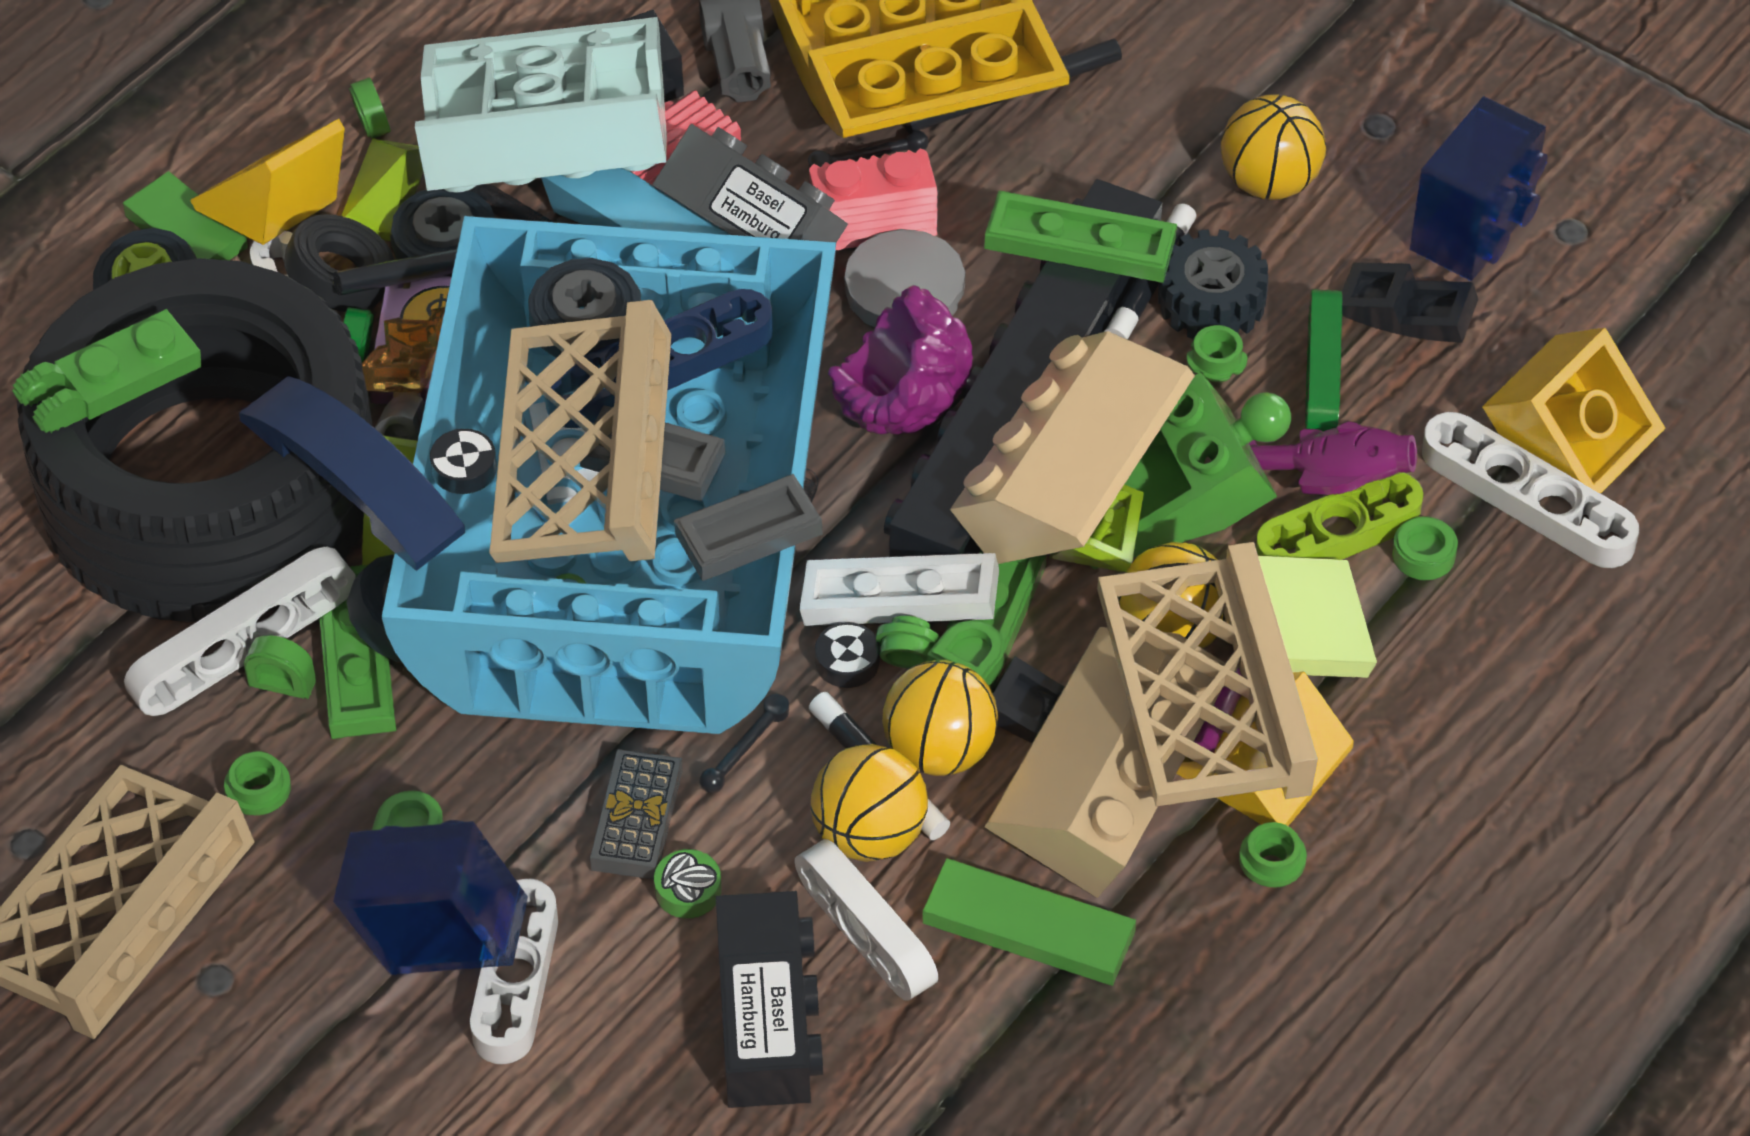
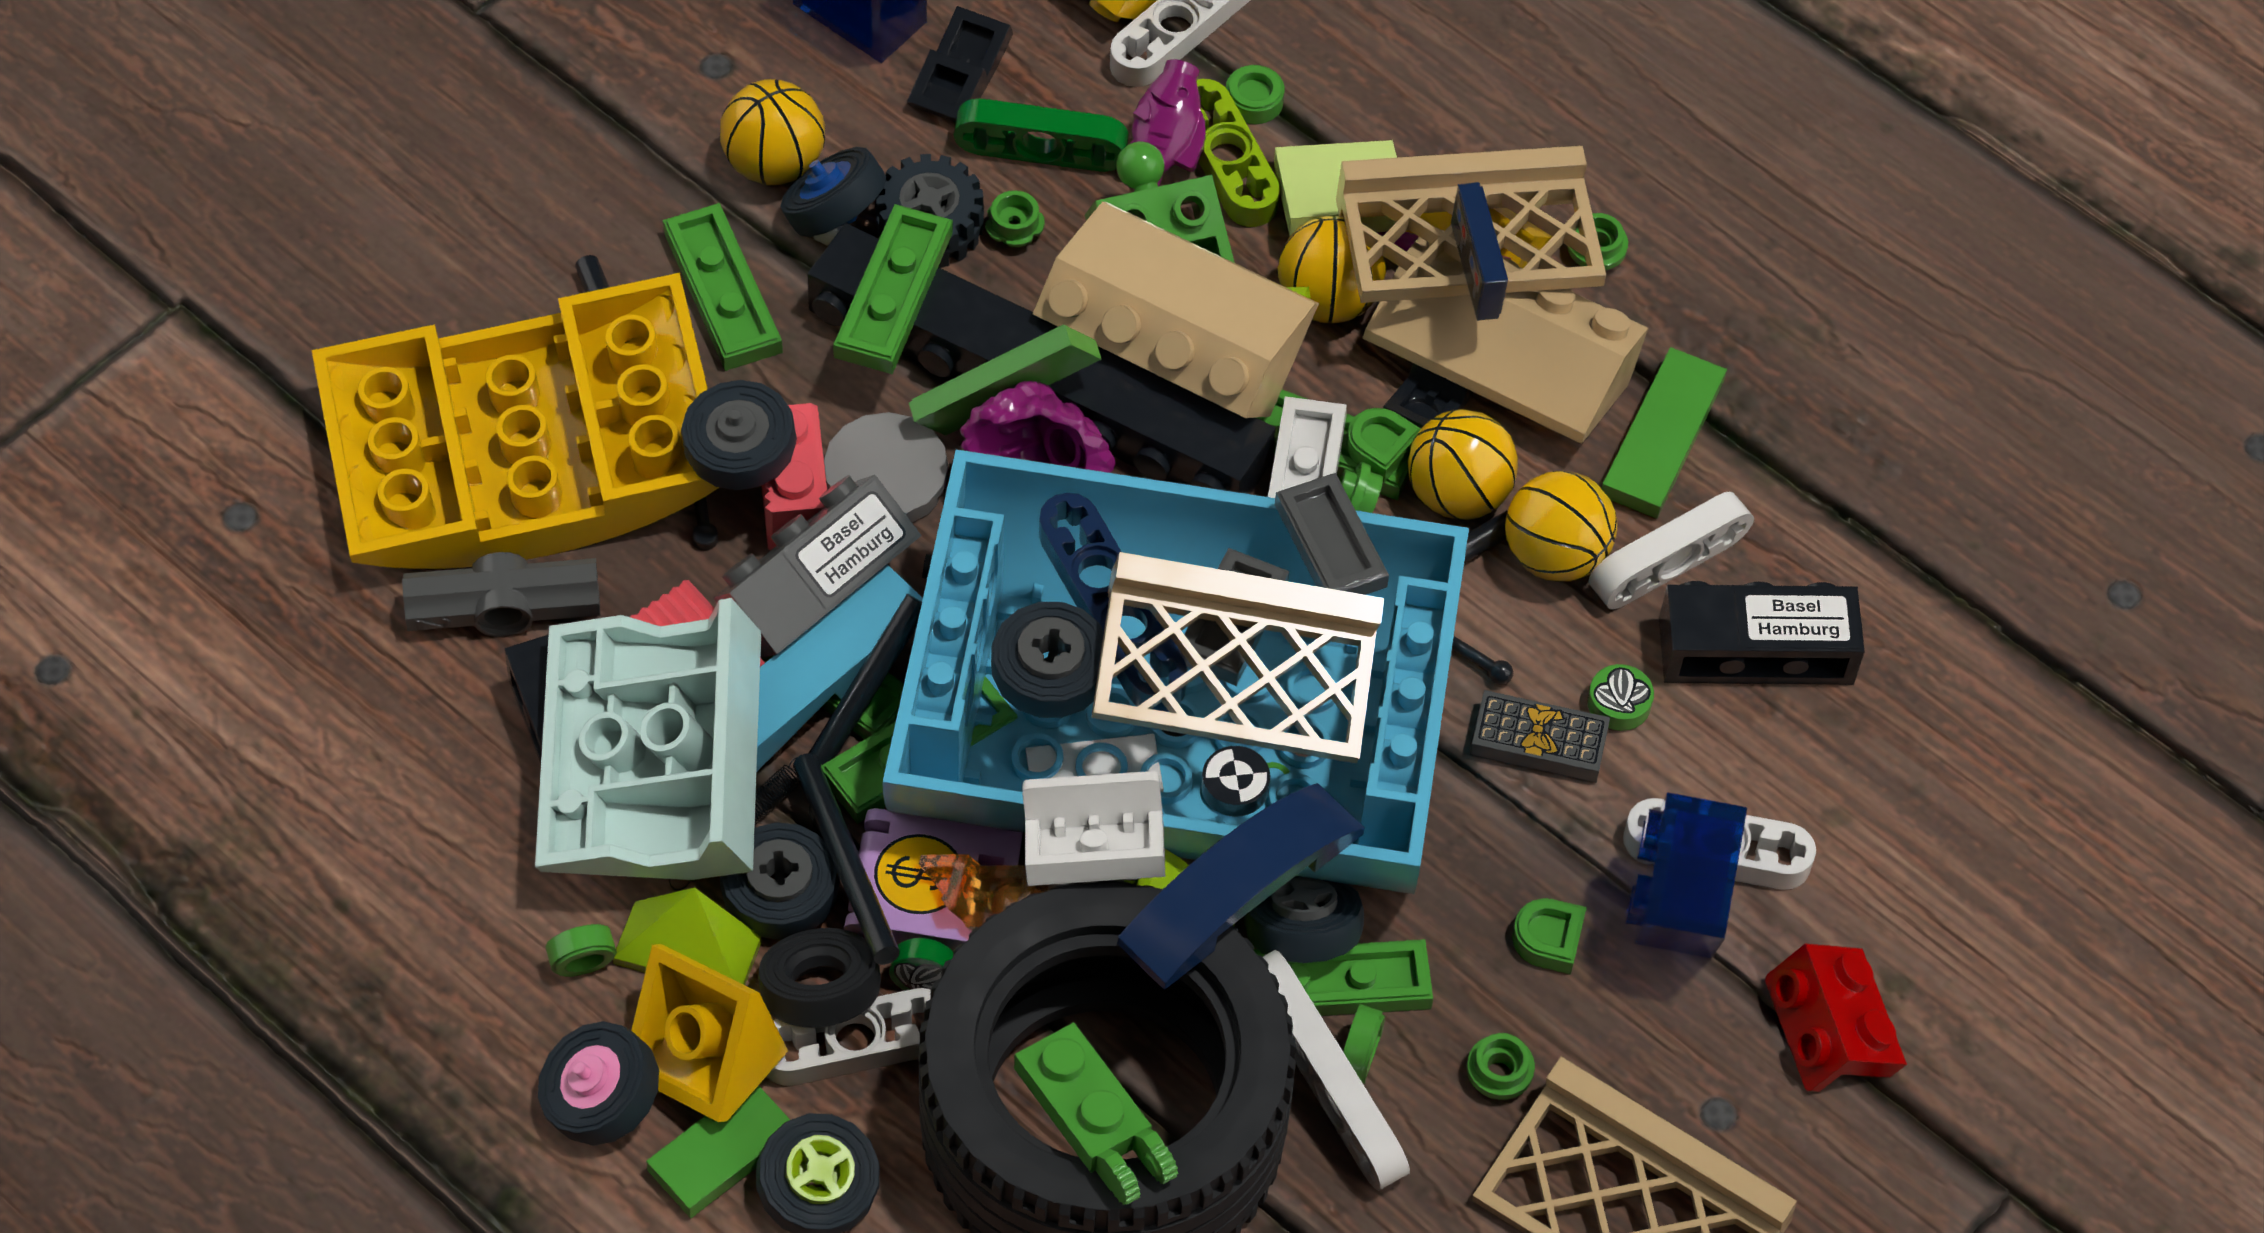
camera: 90 degrees left, 5 degrees up
none -> black wheel [538,1021,659,1146]
none -> bright green tile [663,203,783,371]
none -> black wheel [681,380,797,490]
none -> black wheel [780,147,886,237]
none -> bright green tile [909,324,1102,435]
none -> white bracket [1022,771,1166,886]
none -> dark blue tile [1451,182,1508,321]
none -> red bracket [1765,943,1907,1092]

